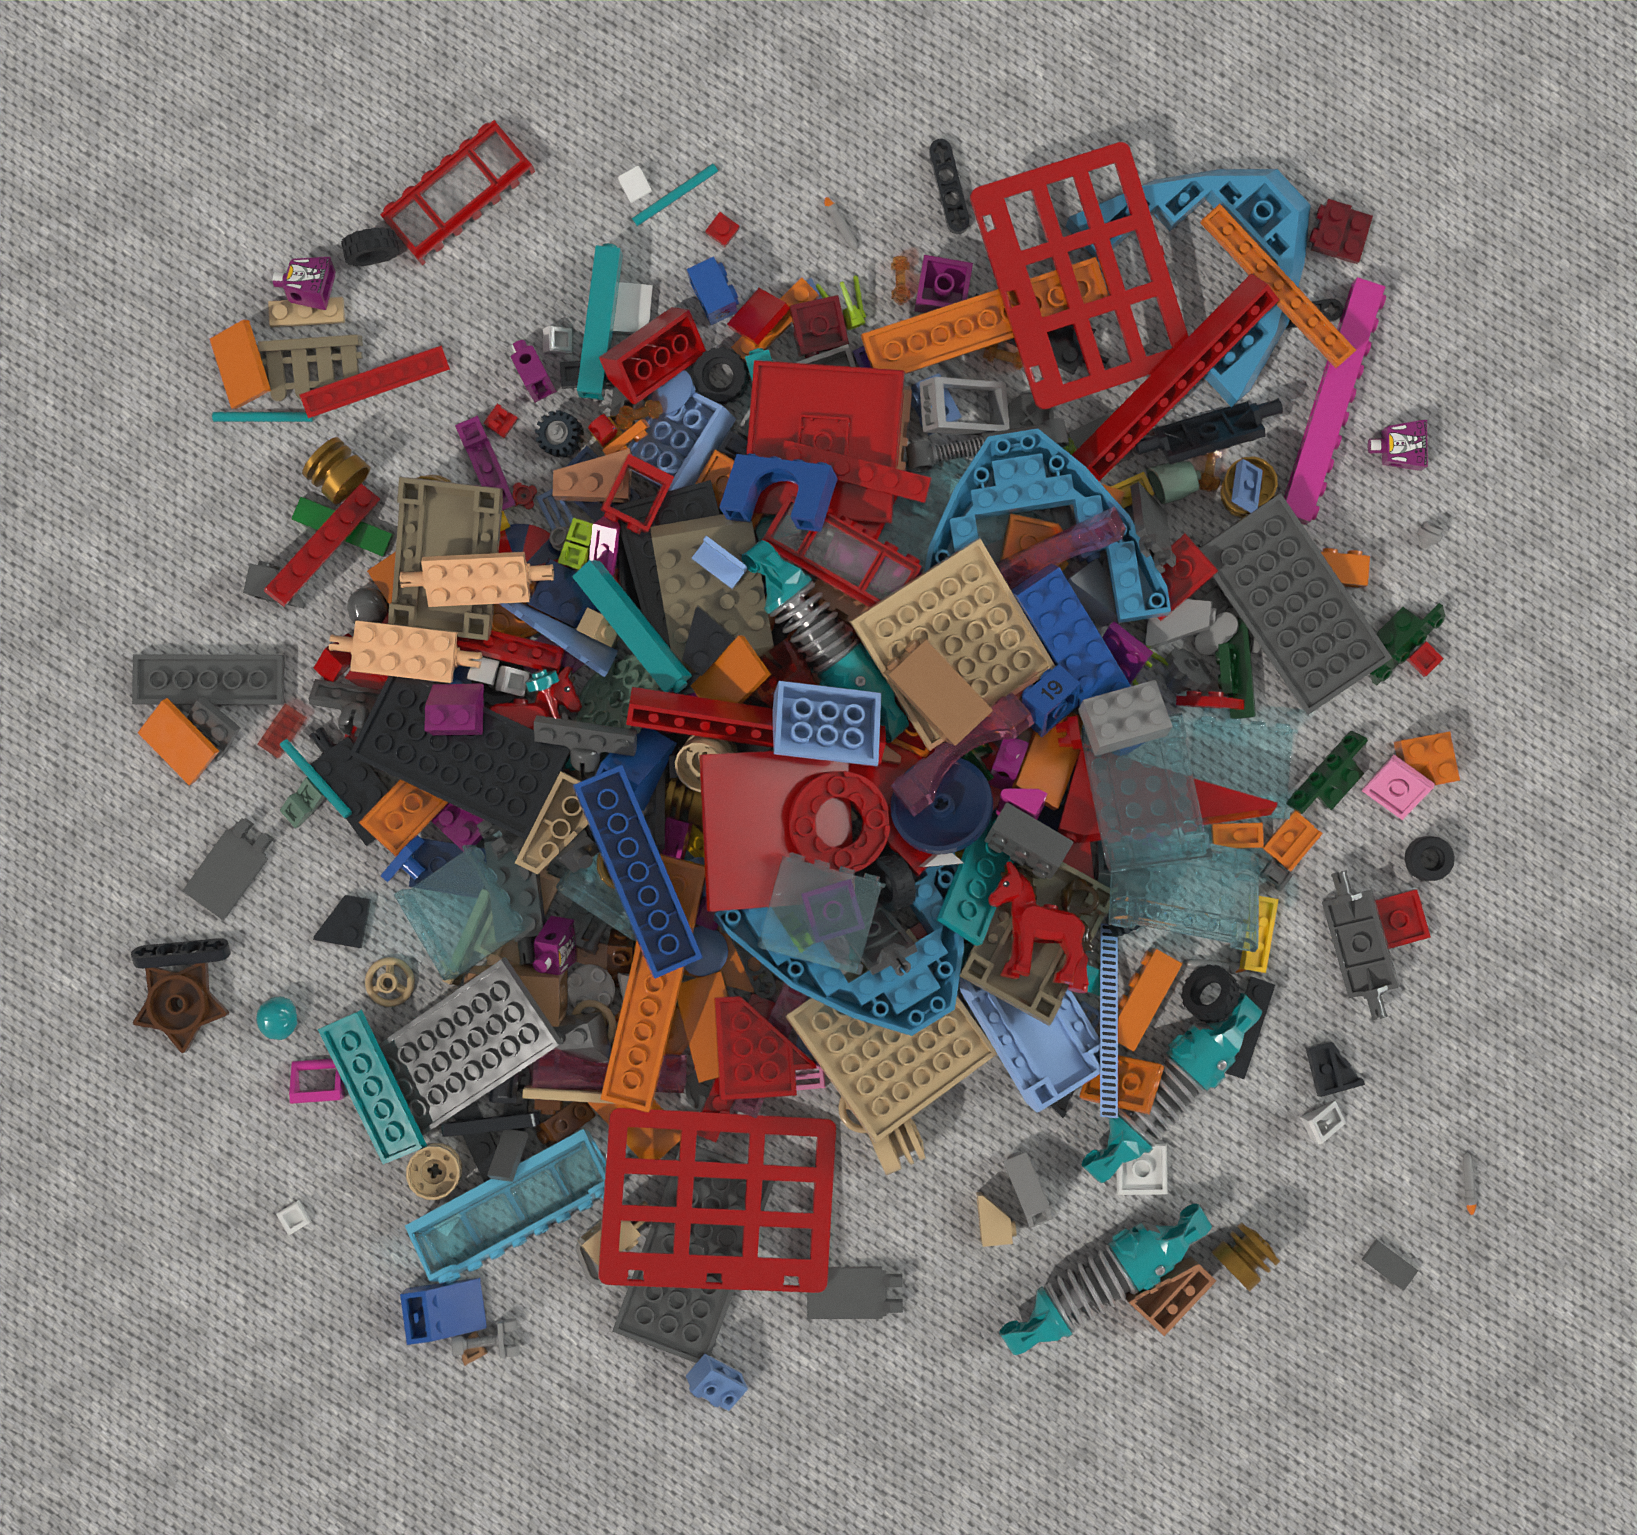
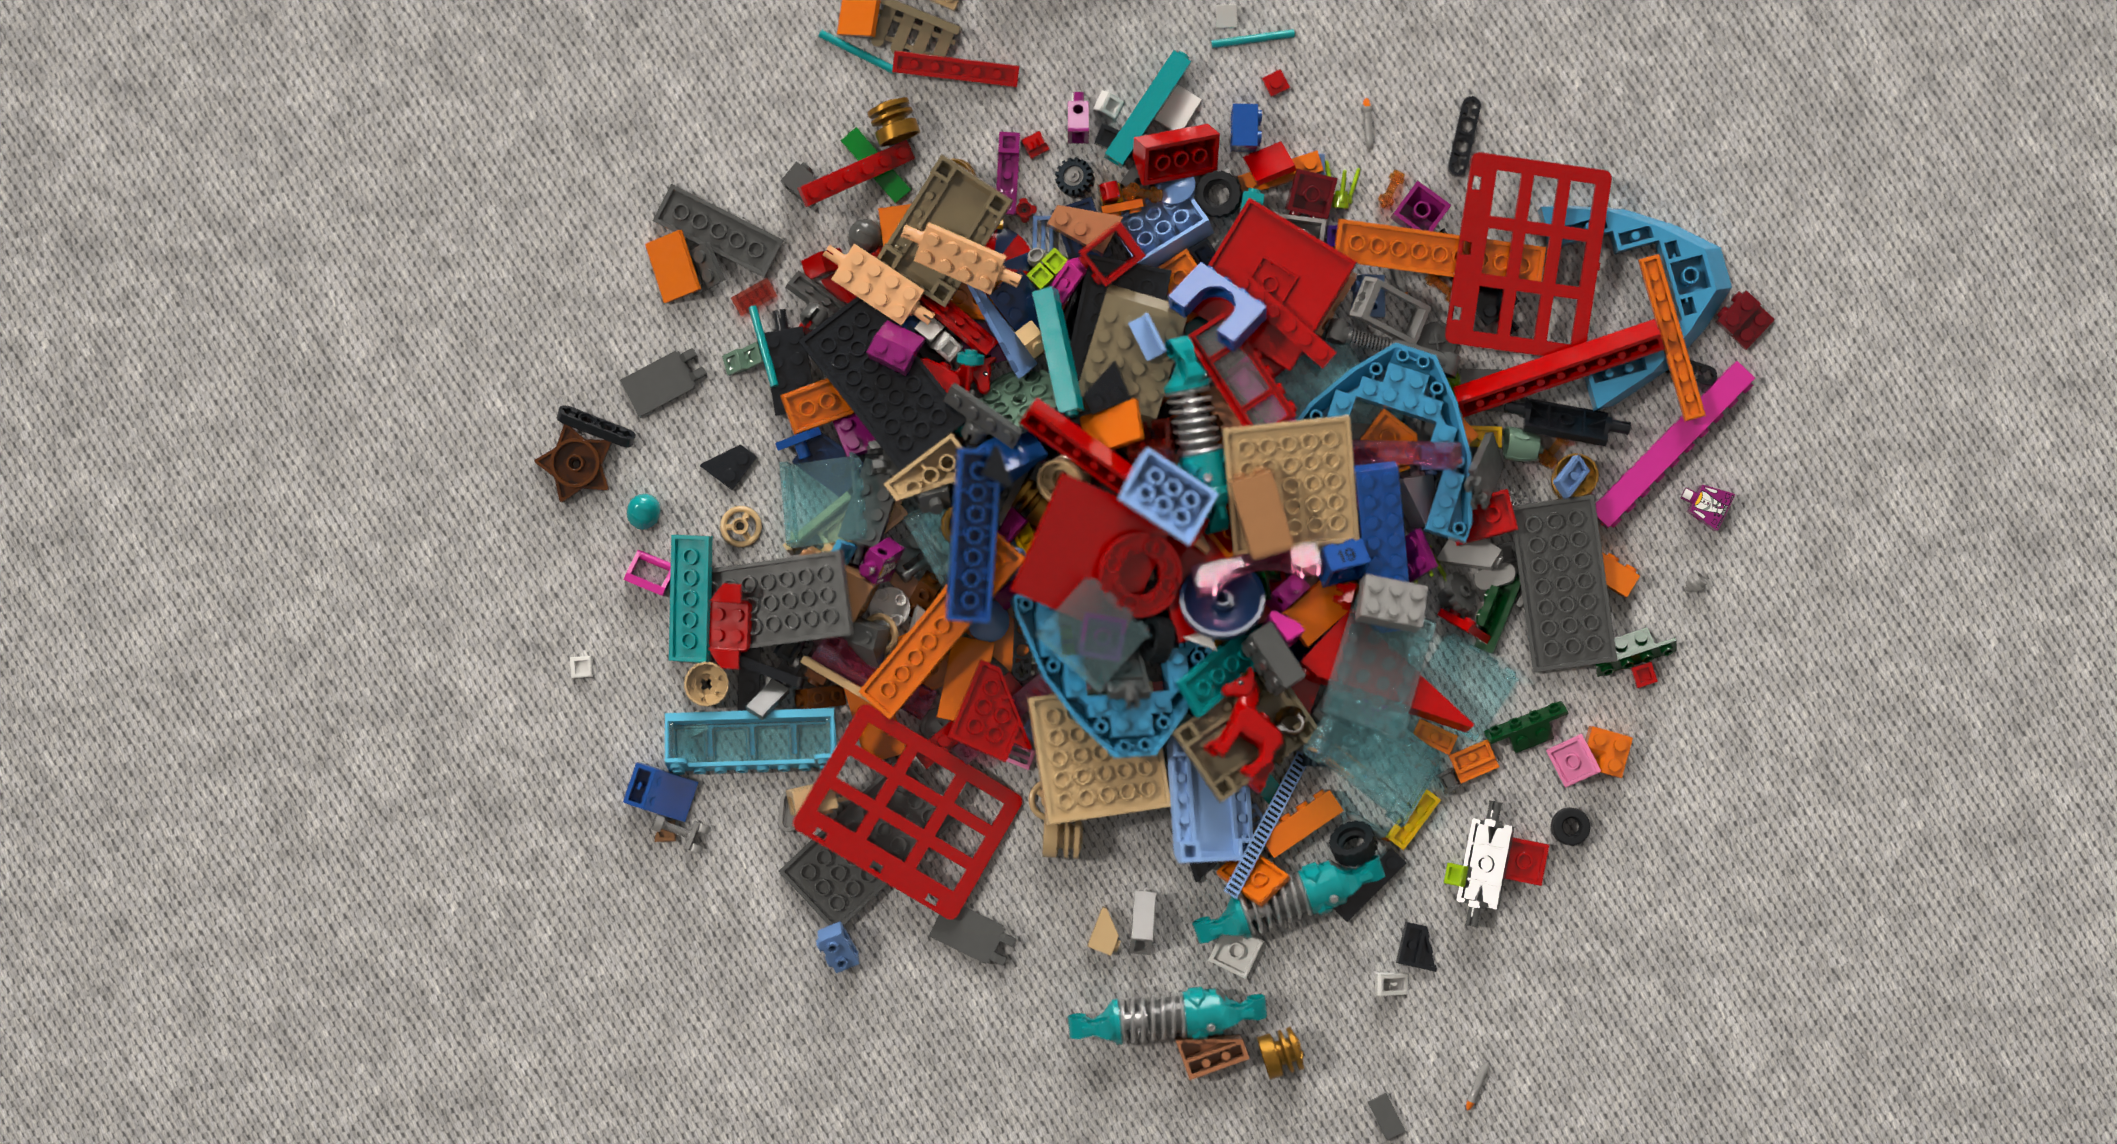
camera: 25 degrees right, 0 degrees up
none -> red piece [708,583,752,669]
none -> dark azure plate [831,539,857,565]
none -> black slope [979,445,1013,487]
none -> lime tile [1444,862,1468,887]

